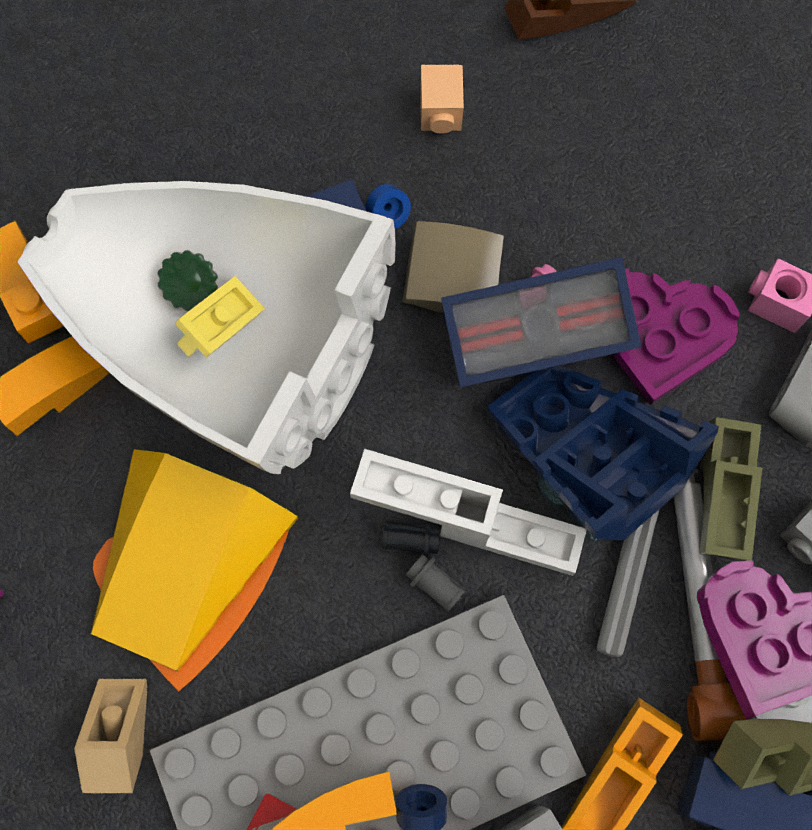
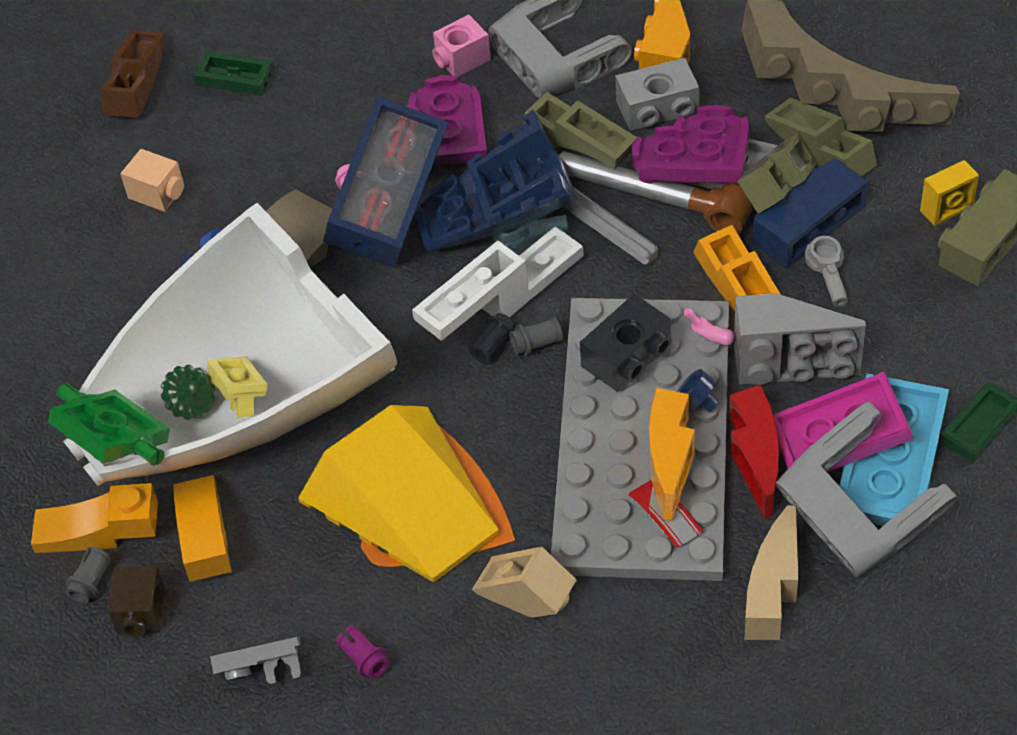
camera: 55 degrees left, 20 degrees down
none -> green plate [48,382,170,466]
none -> dark green tile [194,51,274,96]
none -> black brick [580,294,672,392]
none -> bright pink piece [684,308,734,345]

